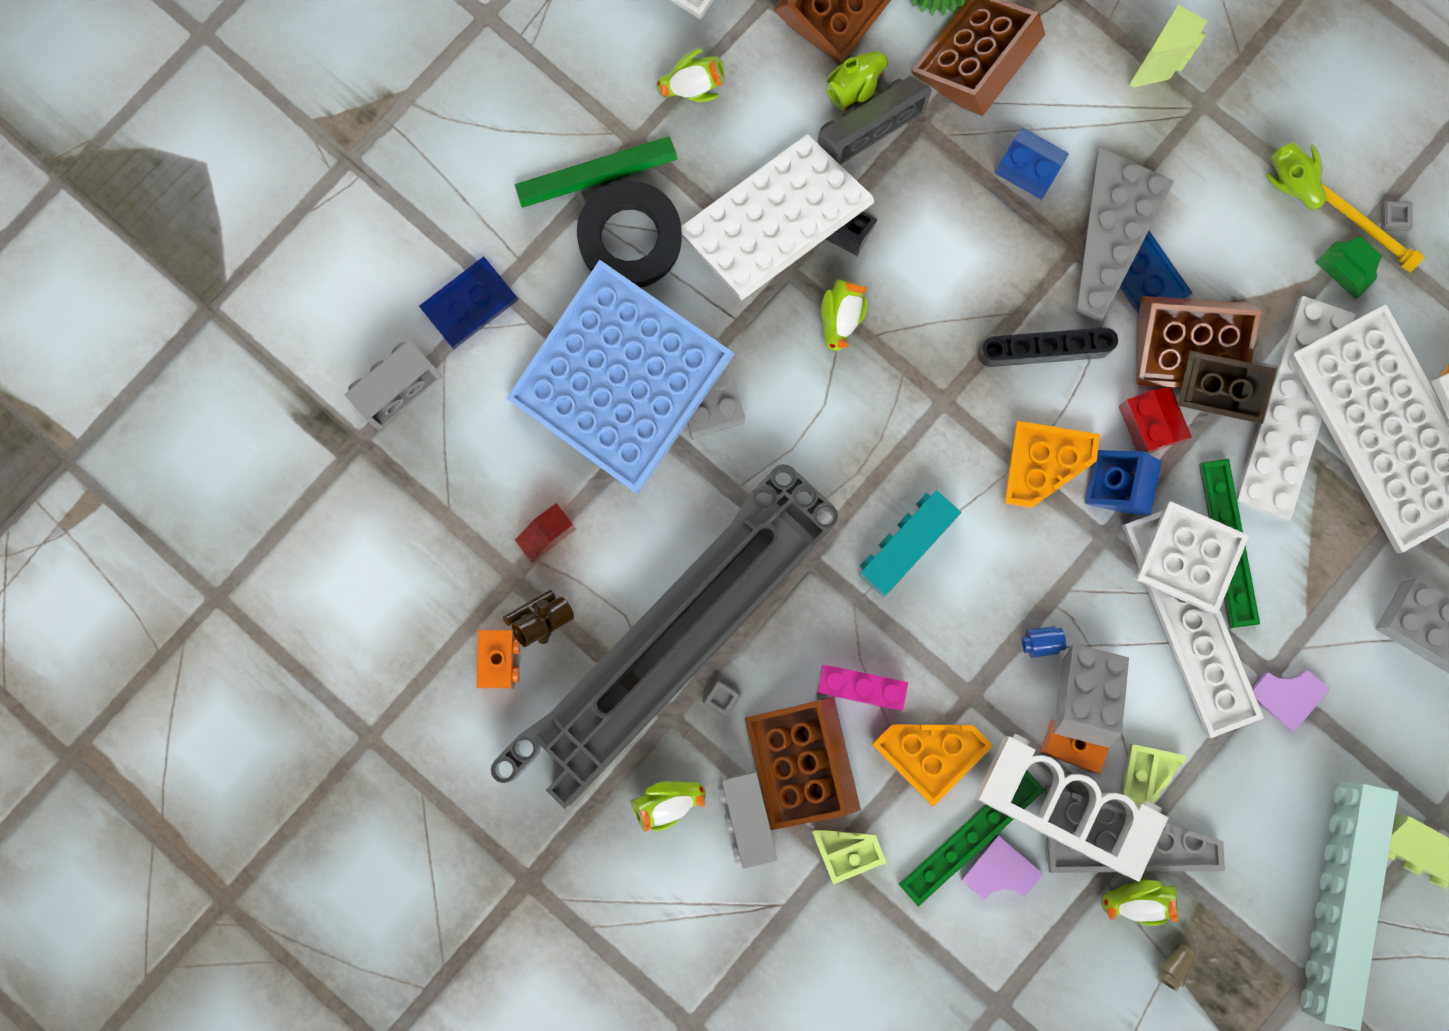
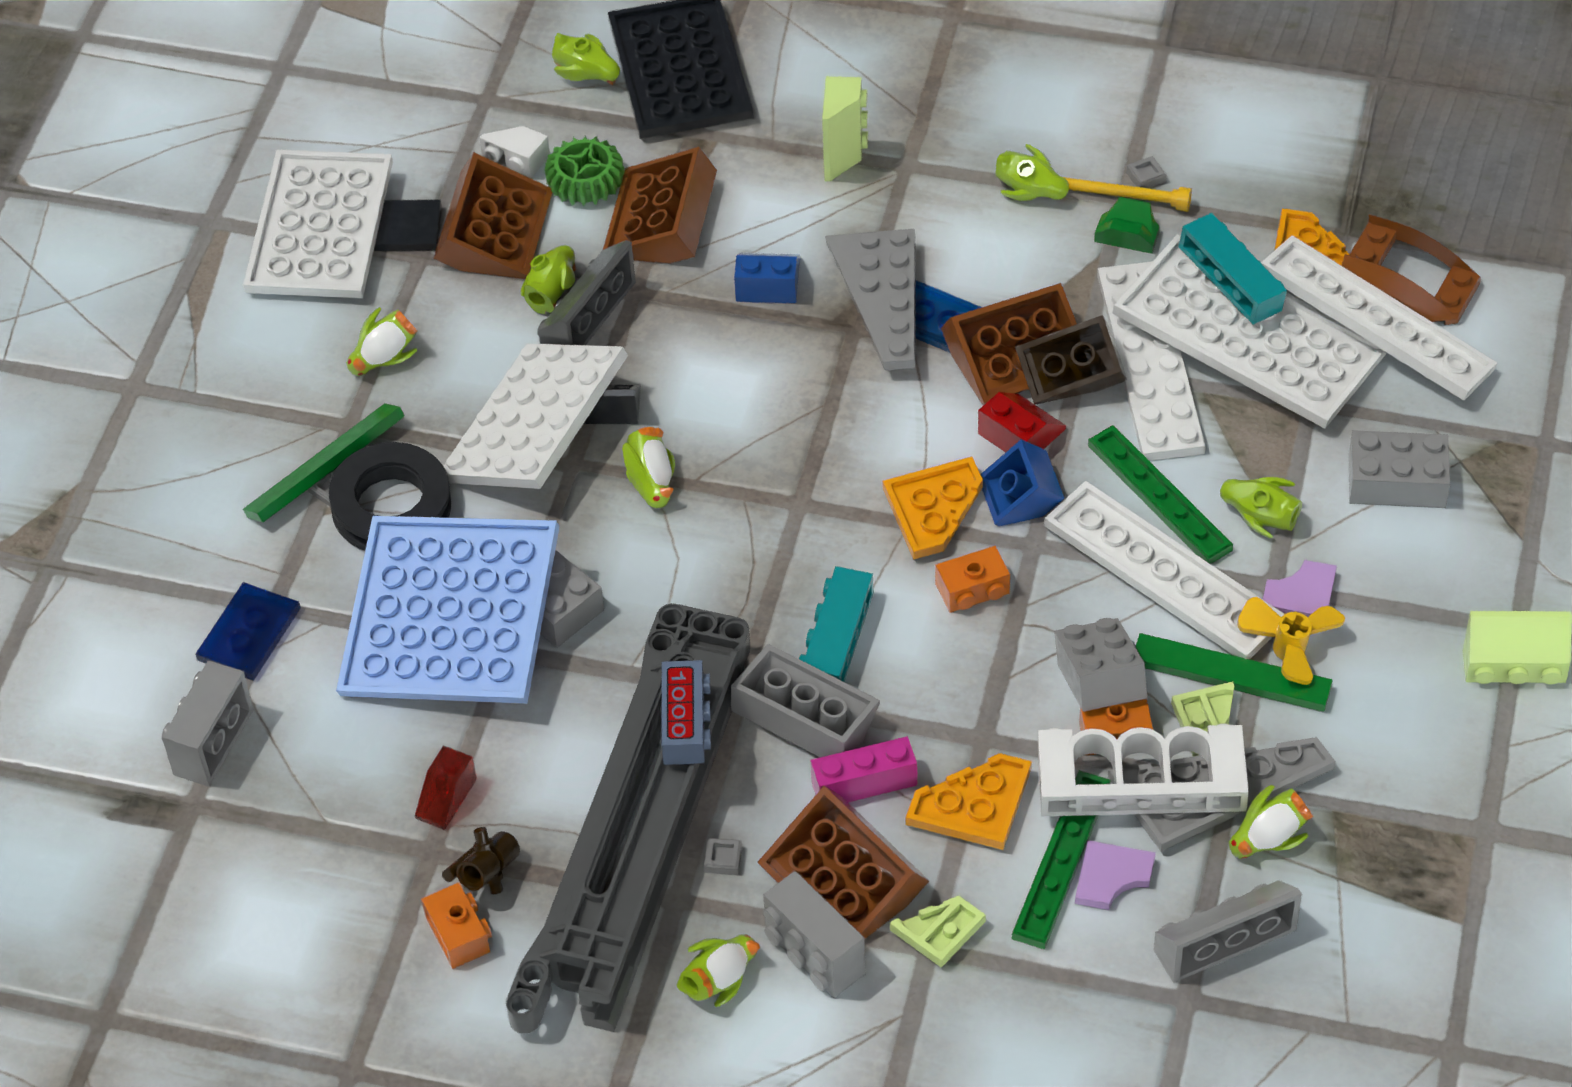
camera: 25 degrees left, 30 degrees down
black beam [978,327,1119,367] -> none
blue brick [1022,626,1066,658] -> none
white plate [1135,501,1249,614] -> none
dark tan cone [1156,944,1196,991] -> none
light aqua brick [1300,782,1398,1031] -> none
none -> sand blue brick [662,660,711,765]
none -> light grey slope [731,644,880,757]
none -> orange brick [935,546,1010,613]
none -> green tile [1135,633,1333,712]
none -> light grey slope [1154,880,1302,983]
none -> teal brick [1178,213,1287,325]
none -> lime animal [1220,477,1302,538]
none -> yellow piece [1237,597,1345,685]

